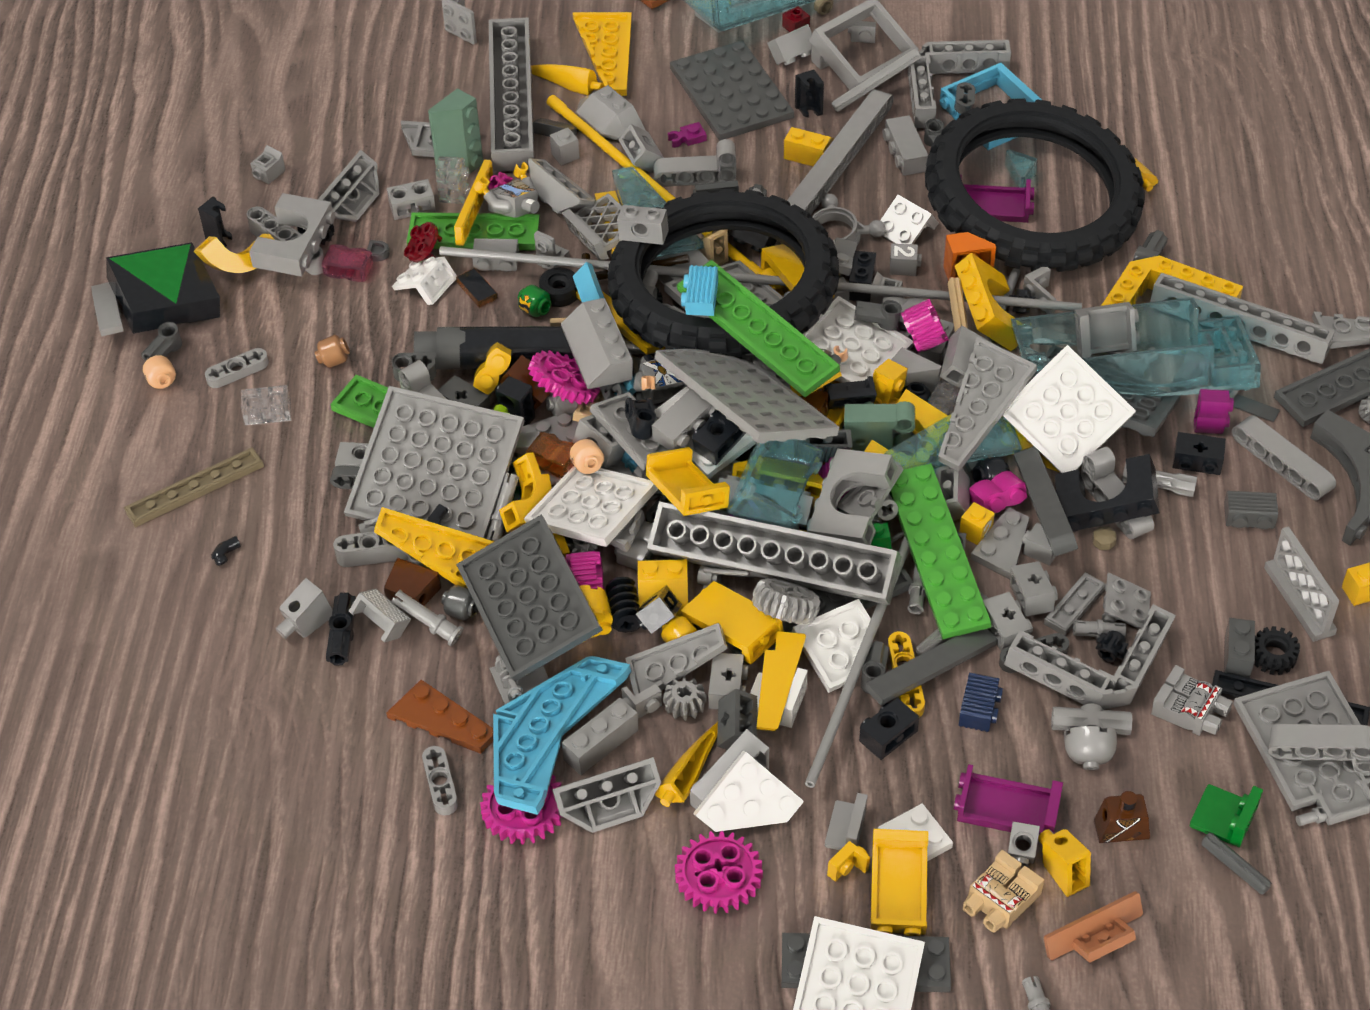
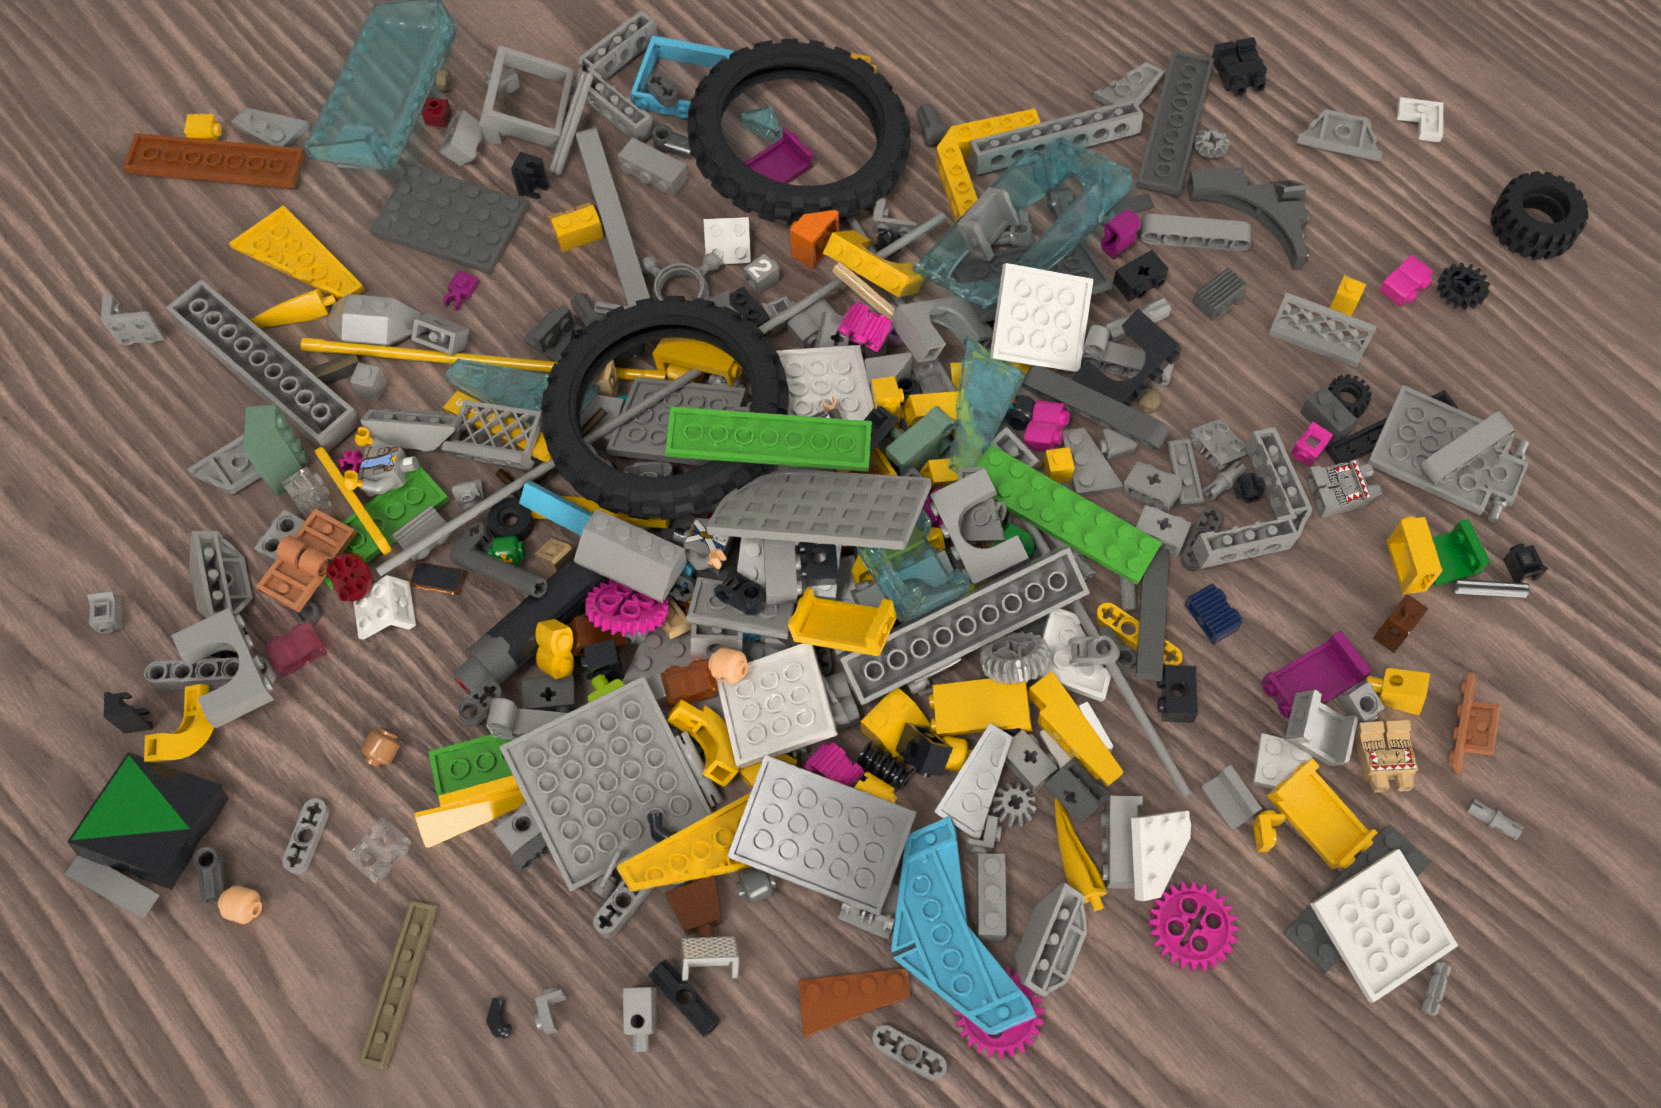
camera: 45 degrees left, 15 degrees up
light grey pin [391,590,464,646] -> none
light grey brick [617,205,669,245] -> none
light grey beam [653,139,736,186] -> none
medium azure brick [681,265,718,316] -> none
dark grey piece [854,300,902,331] -> none
light grey wing [938,337,1037,471] -> none
light grey piece [1051,703,1132,735] -> none
light grey cylinder [1064,726,1117,770] -> none
none -> nougat plate [256,509,357,613]
none -> yellow wedge [414,775,525,848]
none -> dark grey axle [449,521,547,598]
none -> light grey bracket [534,988,567,1035]
none -> light grey piece [1068,635,1120,667]
none -> light grey panel [1284,689,1359,766]
none -> dark pink window [1291,422,1333,467]
none -> yellow window [1386,516,1442,594]
none -> black window [1503,543,1549,583]

